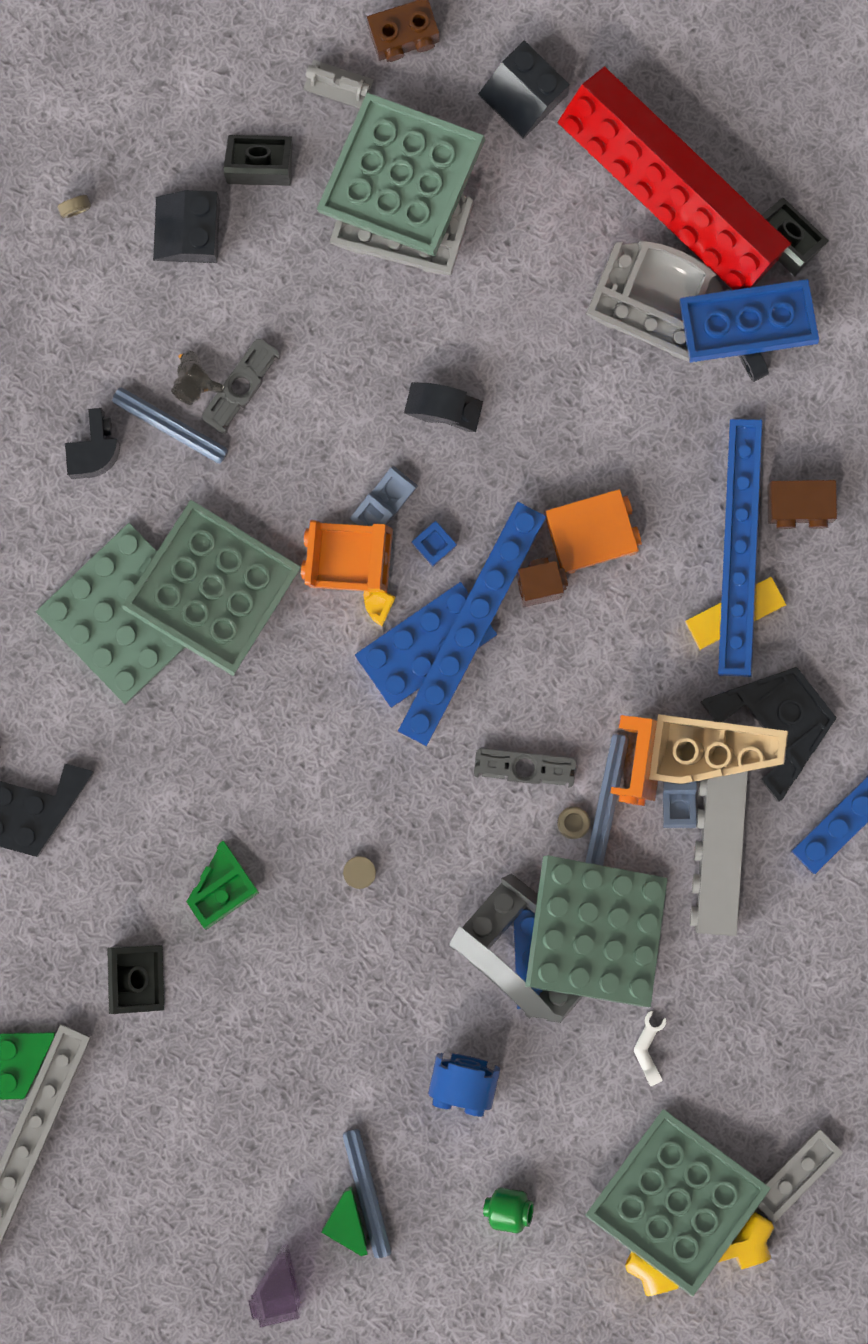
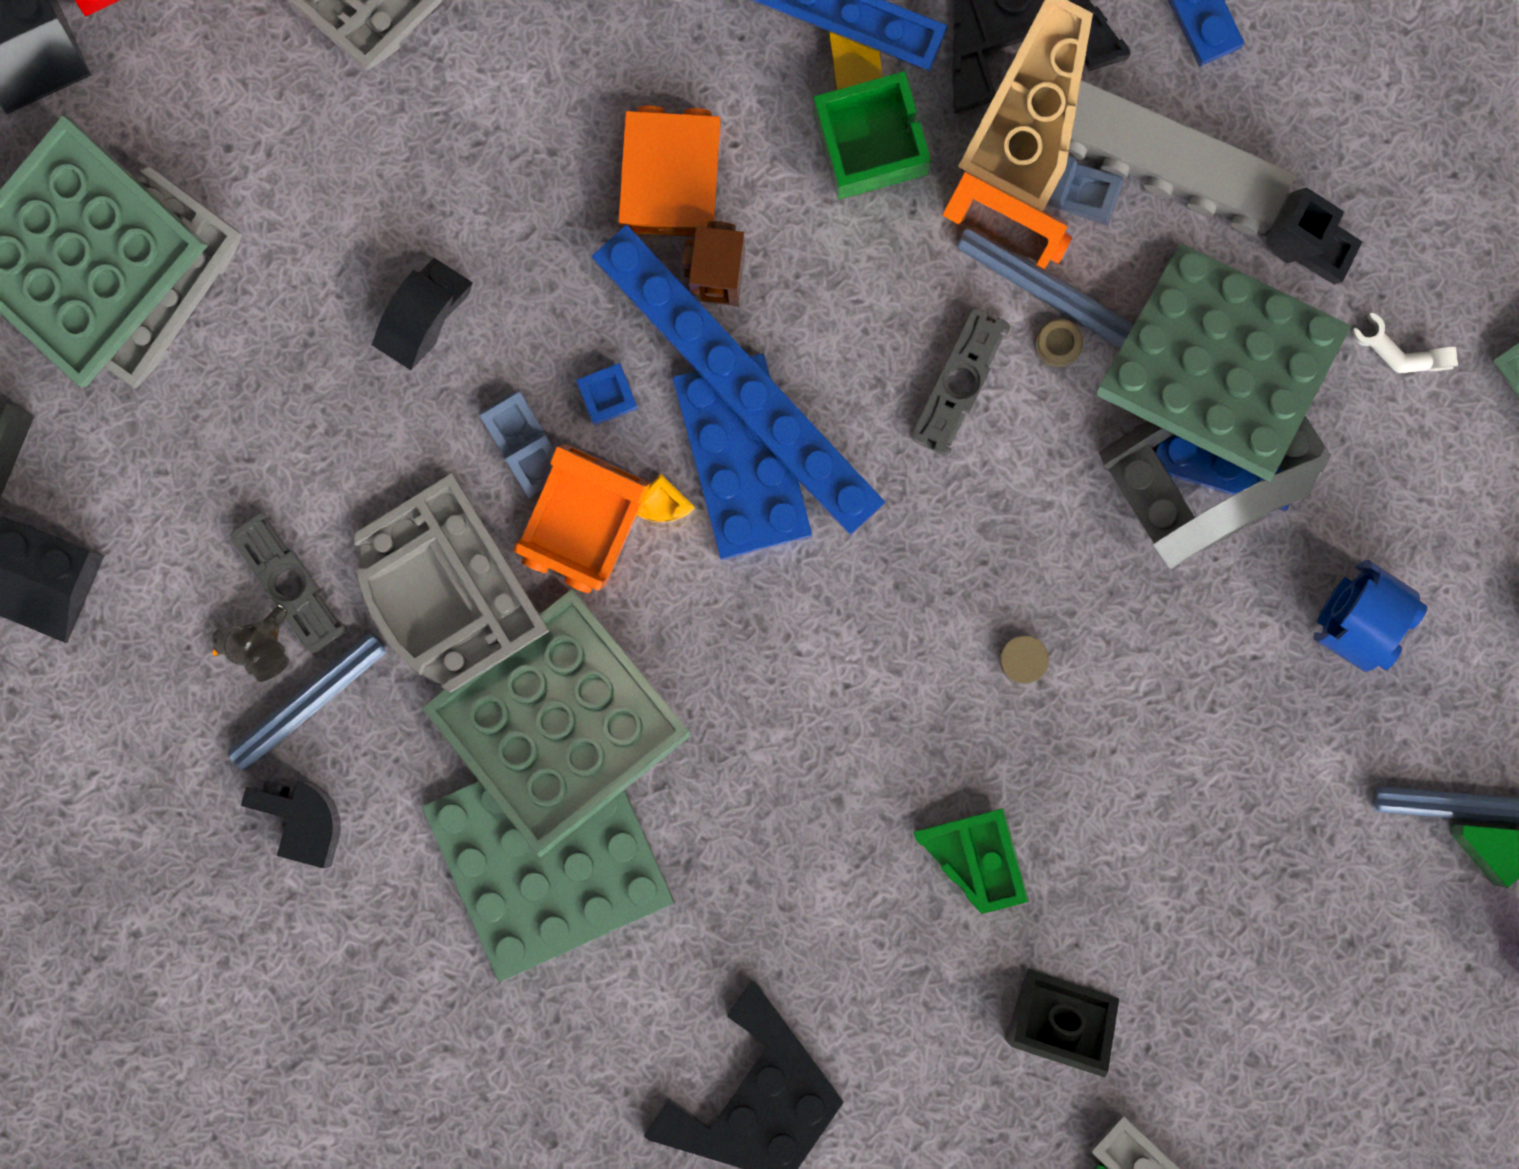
camera: 65 degrees left, 0 degrees up
none -> light grey slope [354,473,549,693]
none -> green piece [812,71,931,200]
none -> black brick [1266,187,1363,285]

